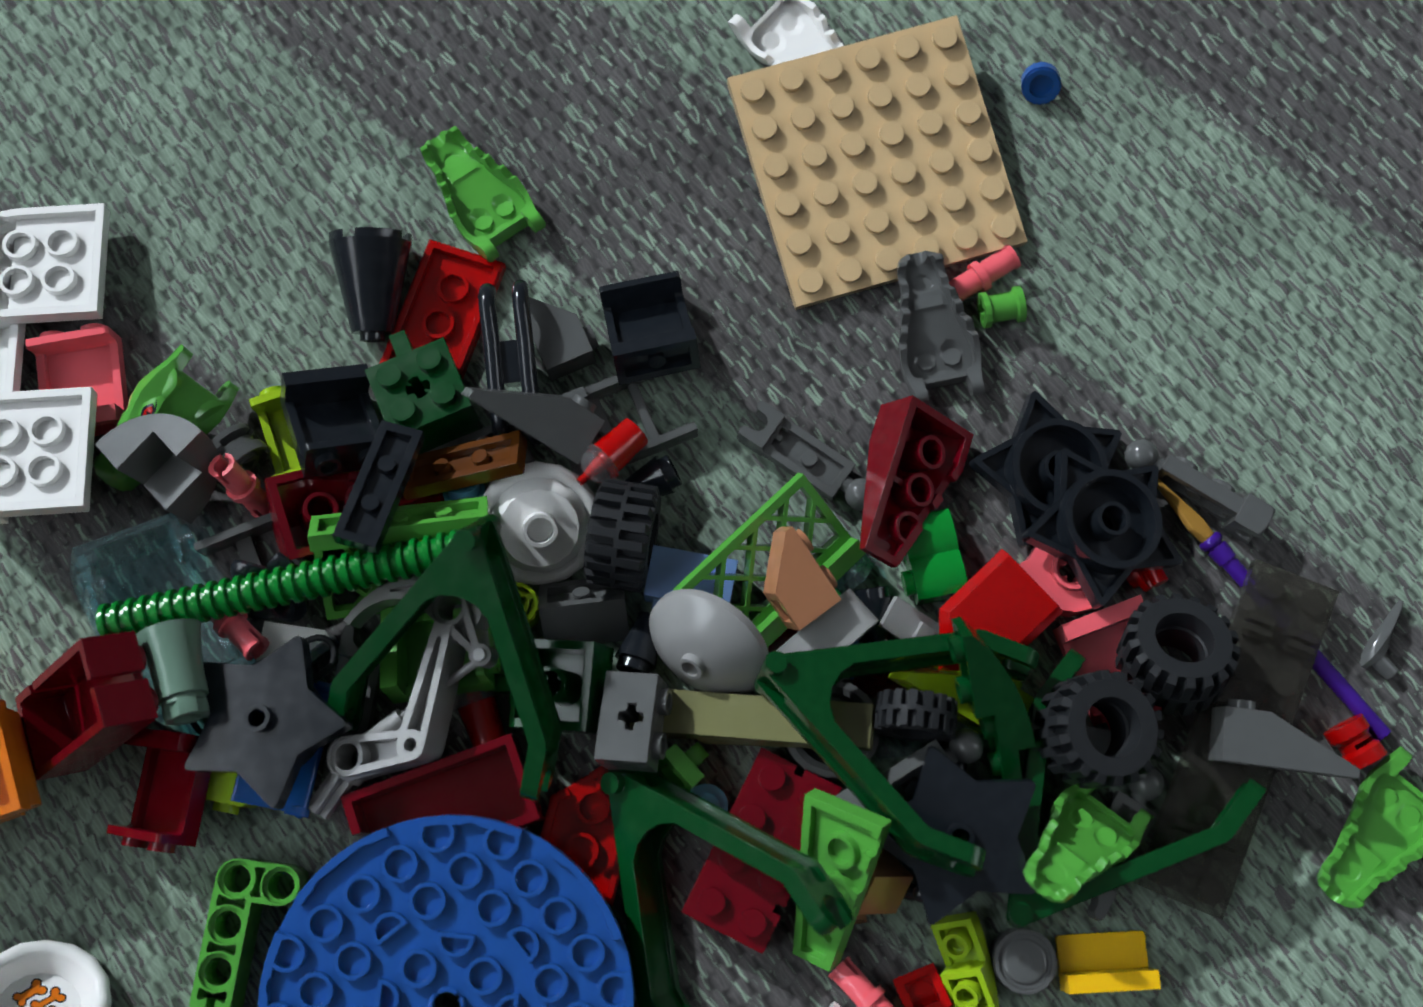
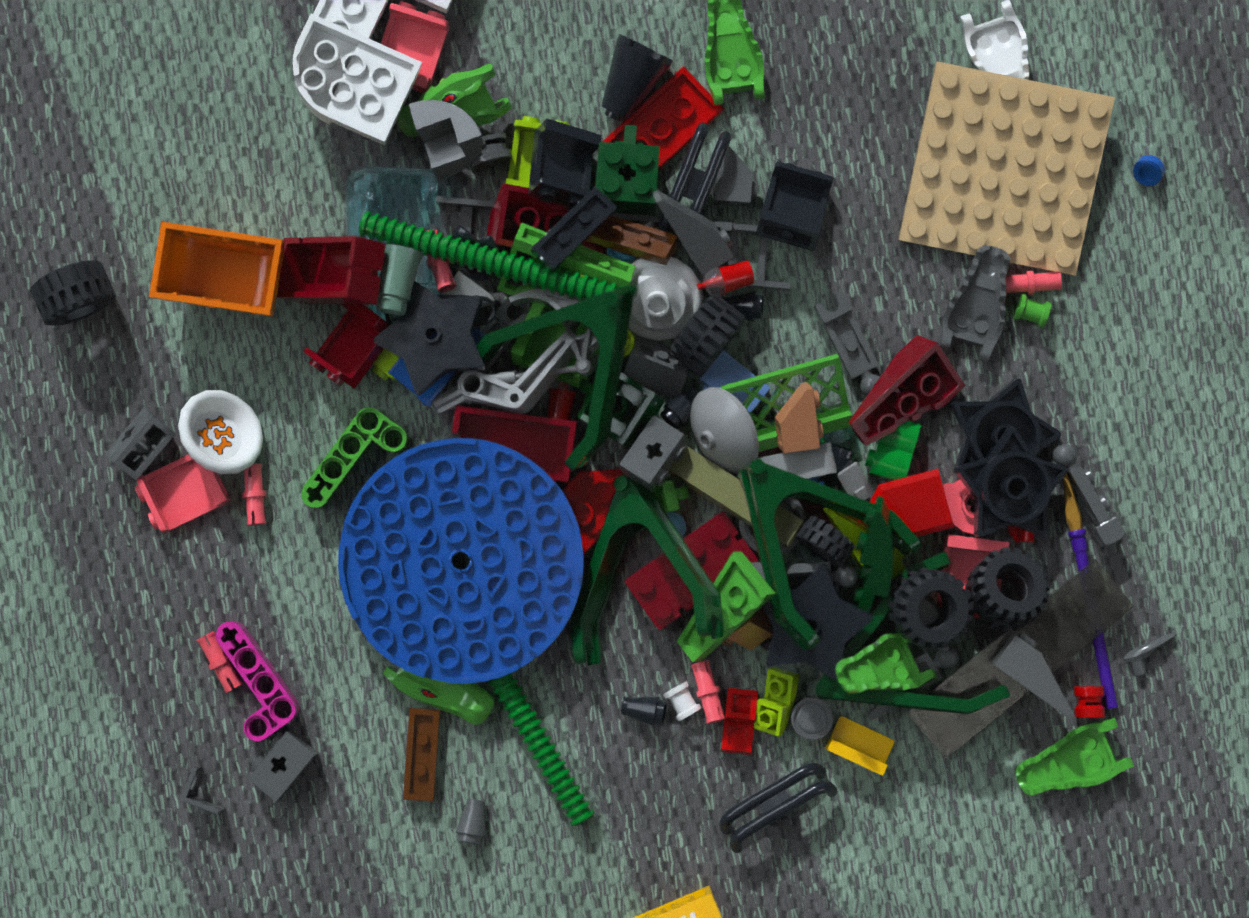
camera: 30 degrees right, 10 degrees up
coral pin [208,453,270,518] -> none

